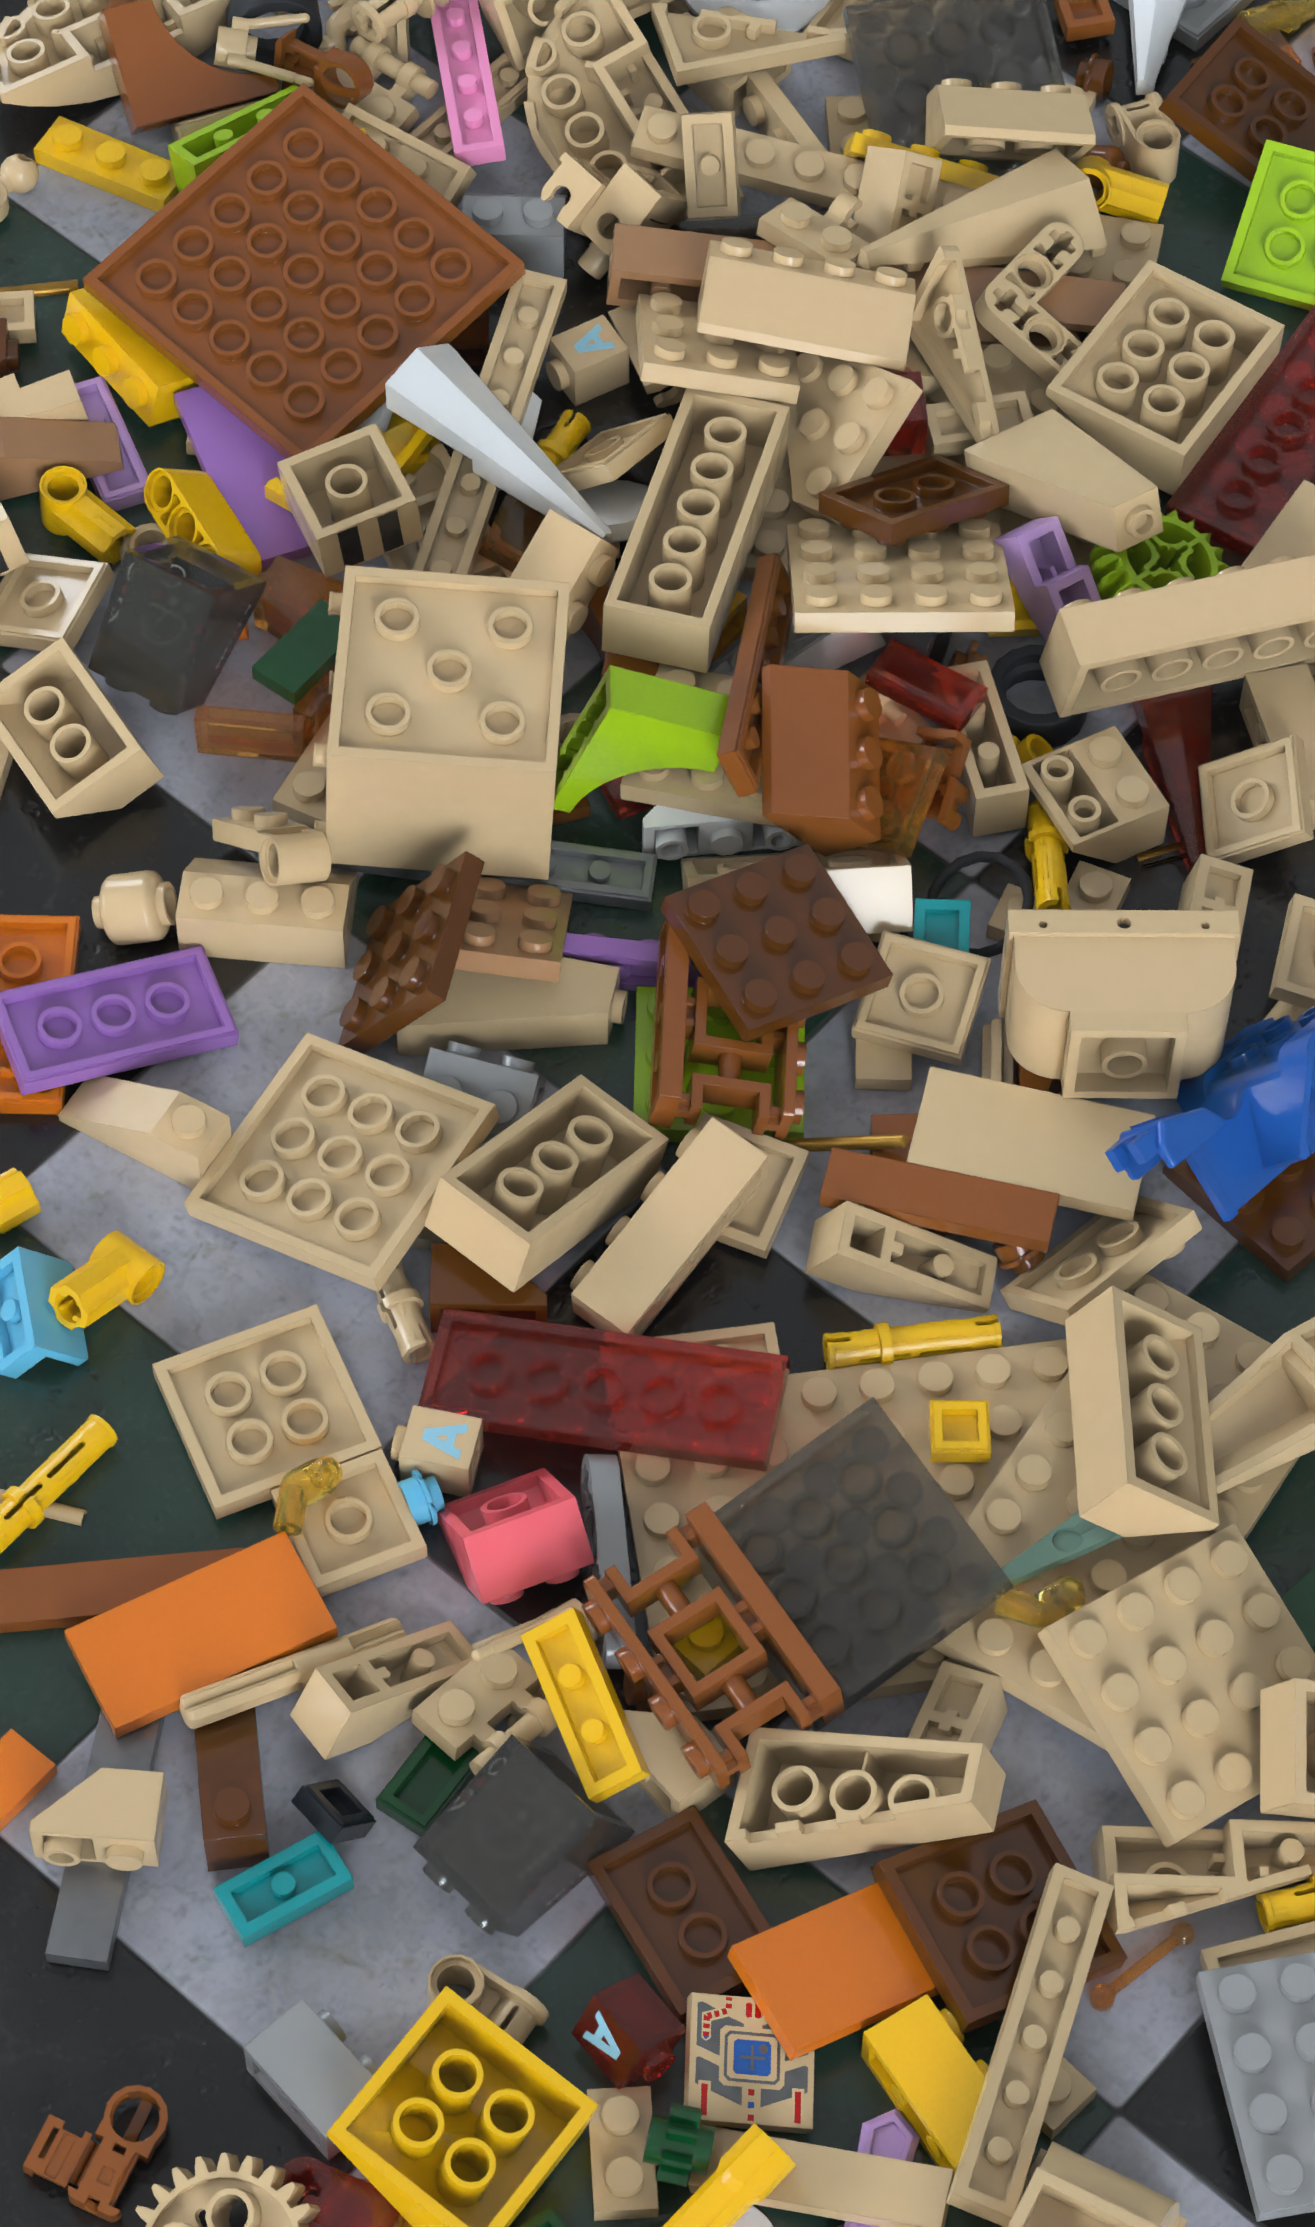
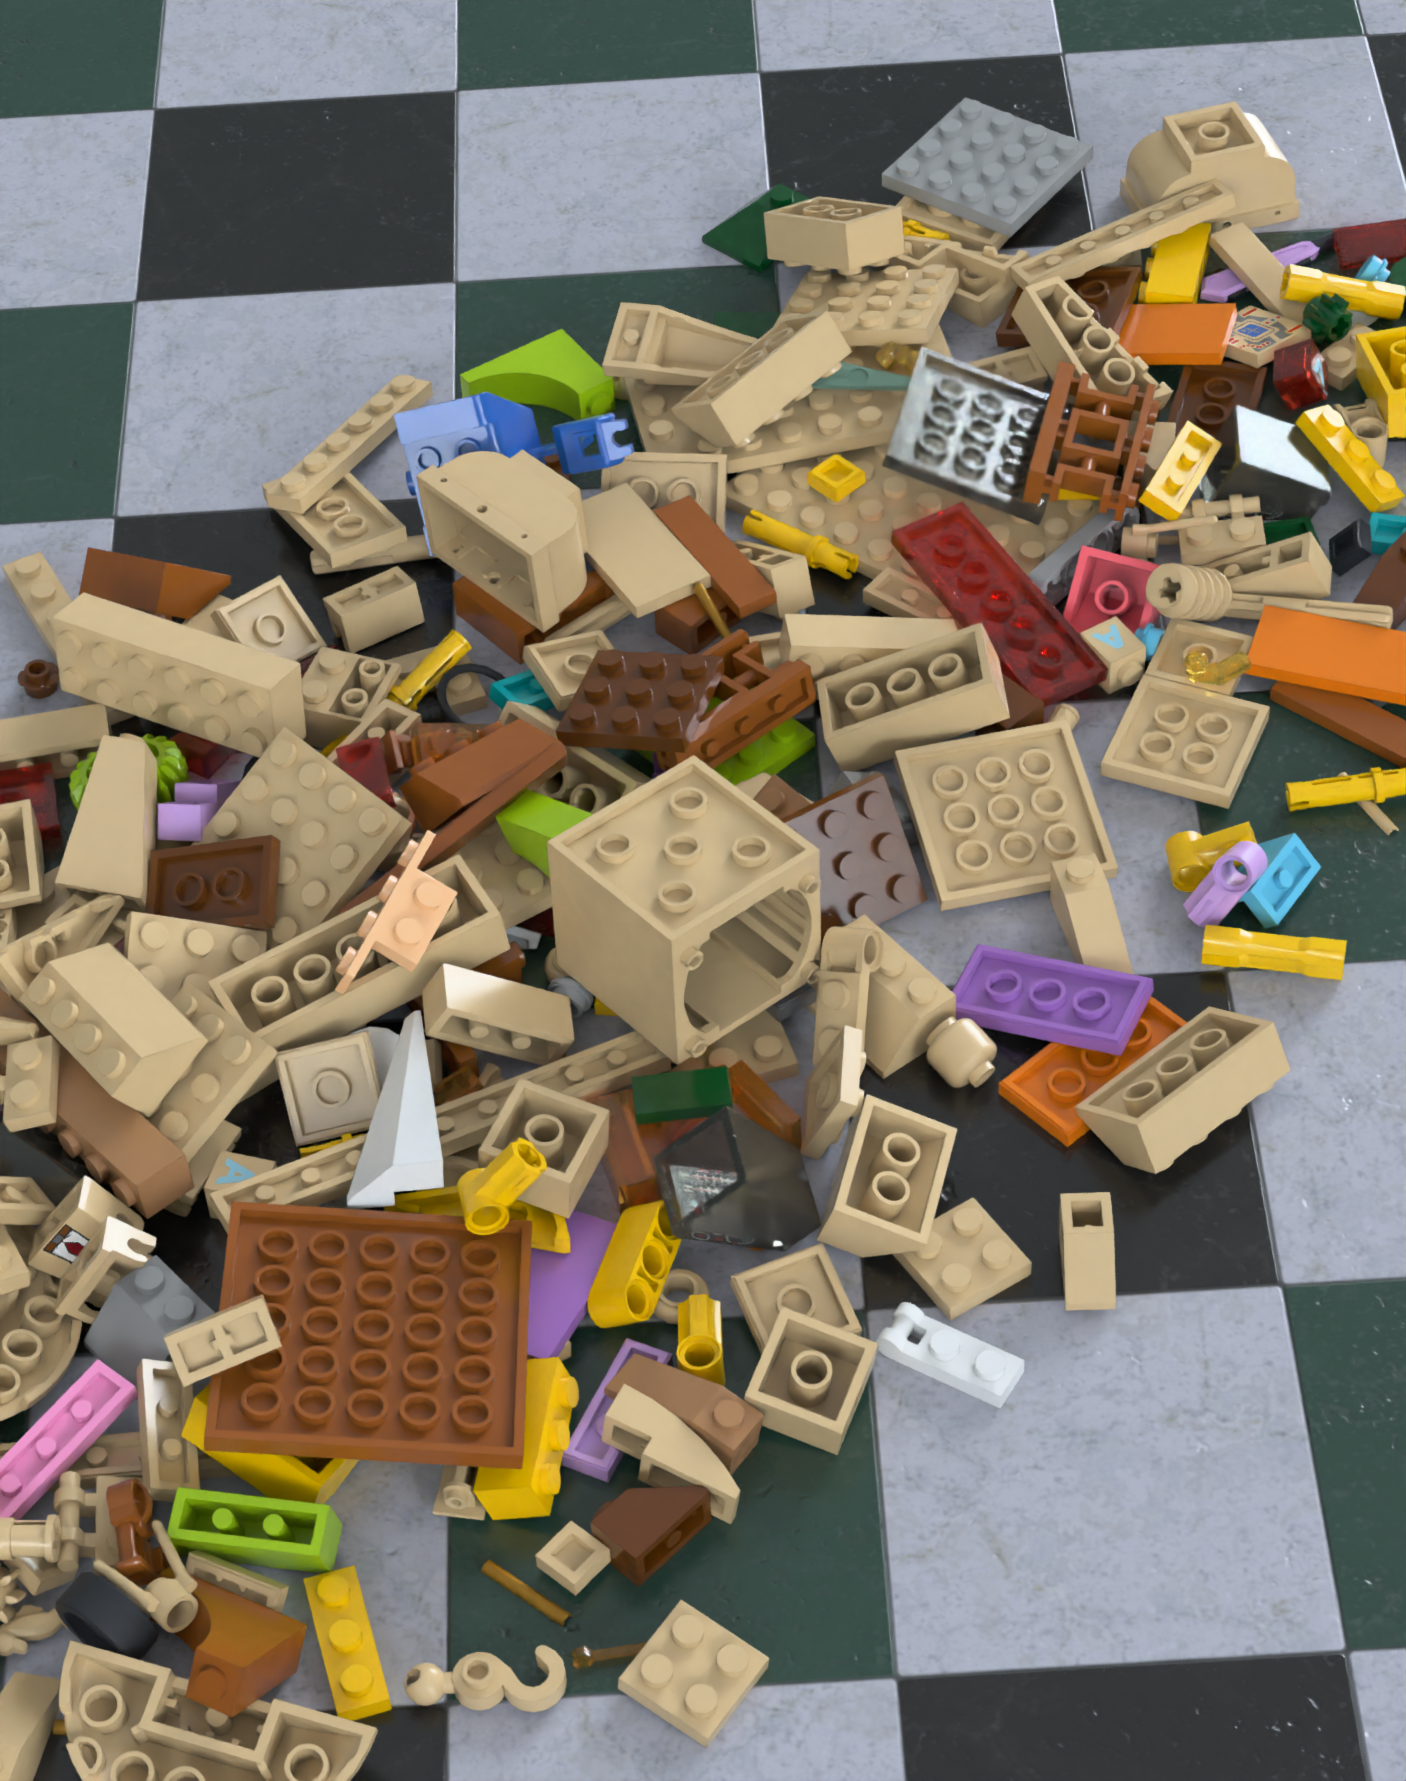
camera: 130 degrees left, 10 degrees down
none -> tan hinge [164,1294,282,1387]
none -> light nougat bracket [335,830,458,995]
none -> yellow piece [457,1137,547,1235]
none -> tan plate [801,1025,866,1160]
none -> tan piece [1146,562,1232,623]
none -> lavender piece [1183,841,1267,927]
none -> yellow plate [1295,405,1405,513]

